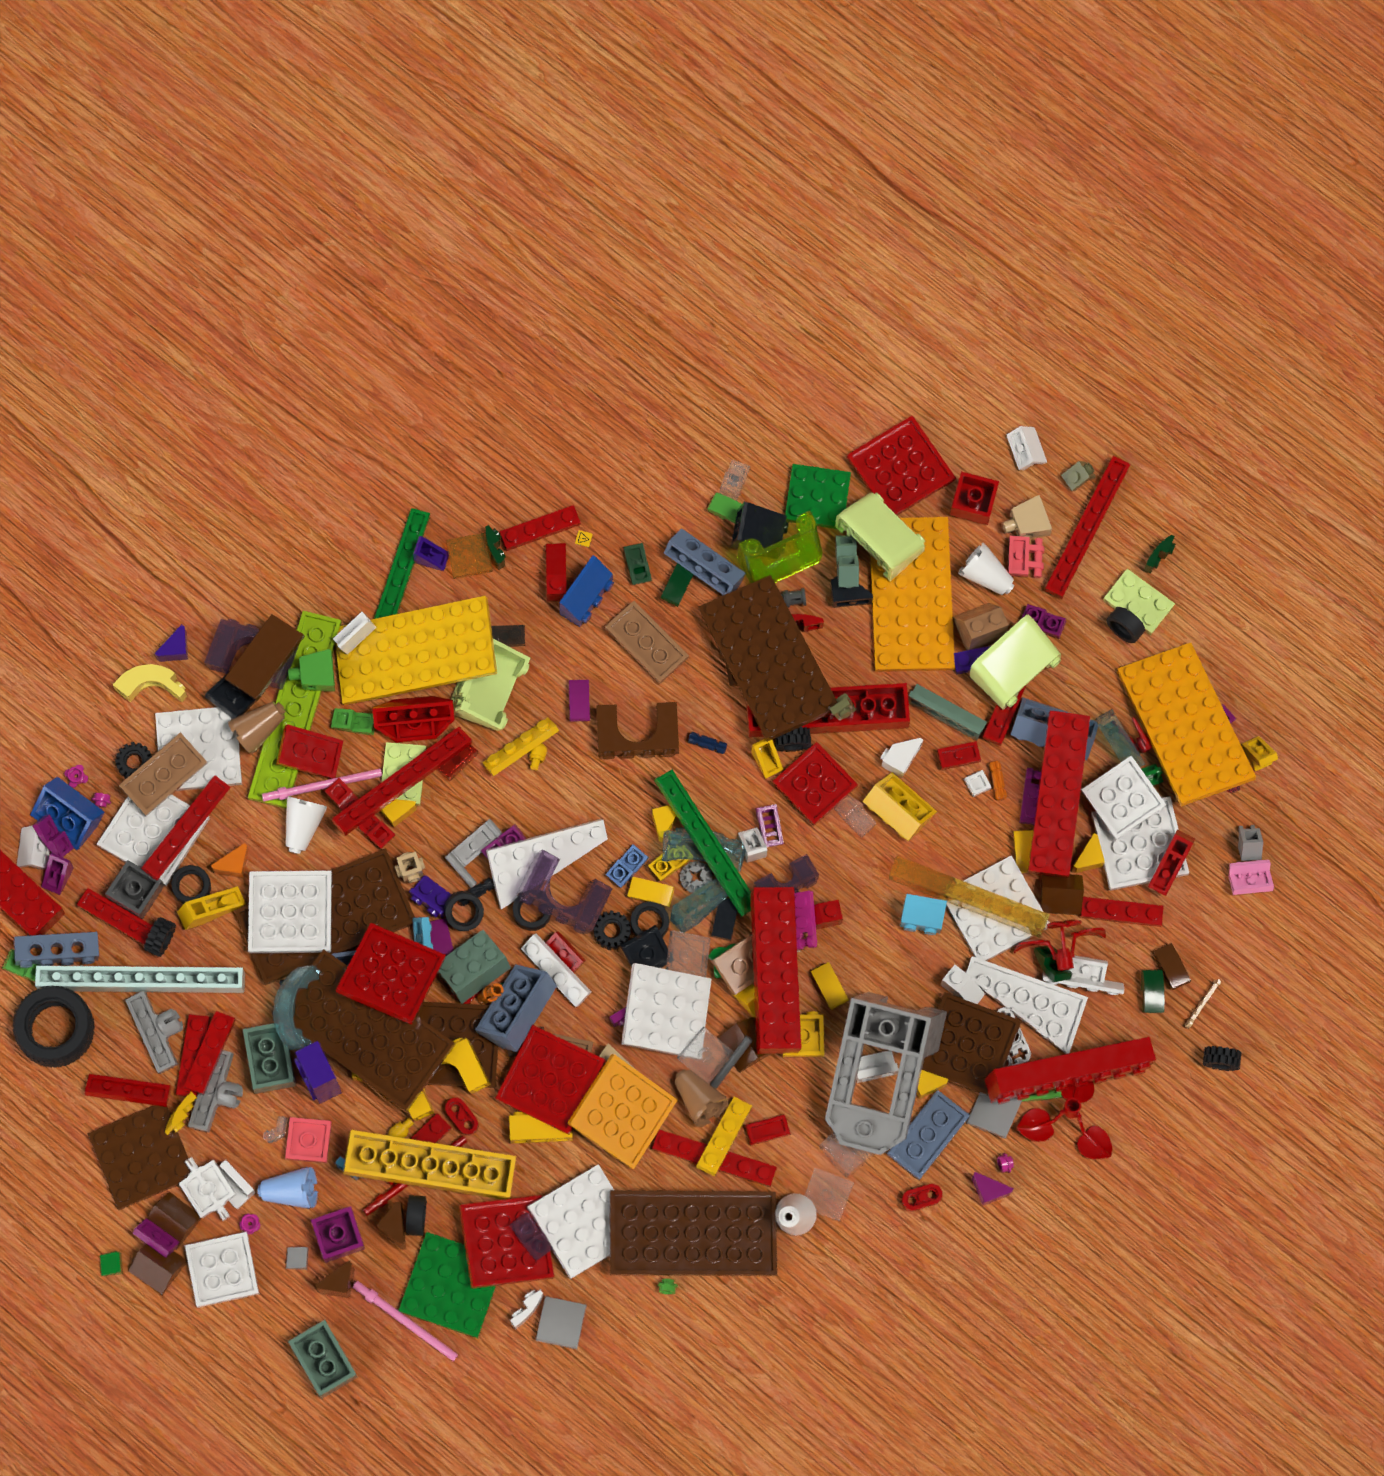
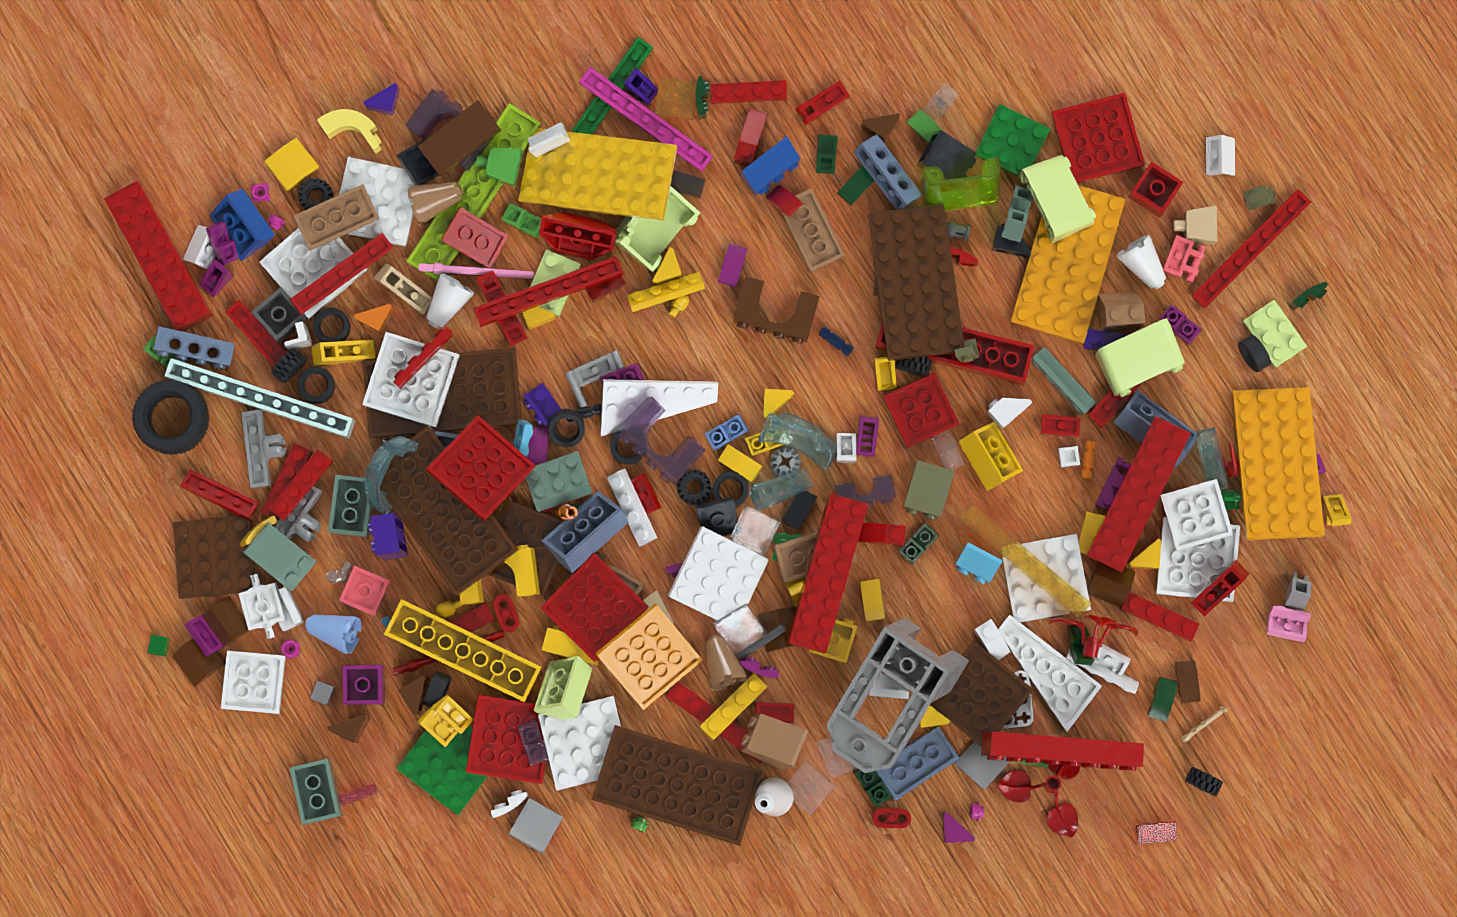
camera: 20 degrees right, 10 degrees up
bright pink bar [352,1281,458,1362] -> none
tan brick [395,852,426,883] -> none
yellow sticker [575,530,593,547] -> none
green tile [654,769,751,917] -> none
dark pink plate [795,891,817,950] -> none
none -> sand green slope [243,522,317,591]
none -> yellow slope [264,138,319,192]
none -> white panel [284,322,312,350]
none -> black tyre [297,367,335,404]
none -> clear pink axle [339,784,377,805]
none -> tan slope [374,263,432,315]
none -> red plate [393,327,454,390]
none -> yellow slope [417,695,473,747]
none -> yellowish green slope [534,656,593,720]
none -> dark pink plate [579,67,713,172]
none -> yellow slope [653,247,682,285]
none -> magenta slope [740,657,779,679]
none -> medium nougat slope [741,714,808,770]
none -> red slope [766,185,803,217]
none -> red plate [795,81,850,126]
none -> dark green slope [853,769,892,807]
none -> reddish brown slope [861,113,900,142]
none -> dark green slope [898,522,939,565]
none -> olive slope [903,460,955,520]
none -> clear red slope [1136,821,1177,844]

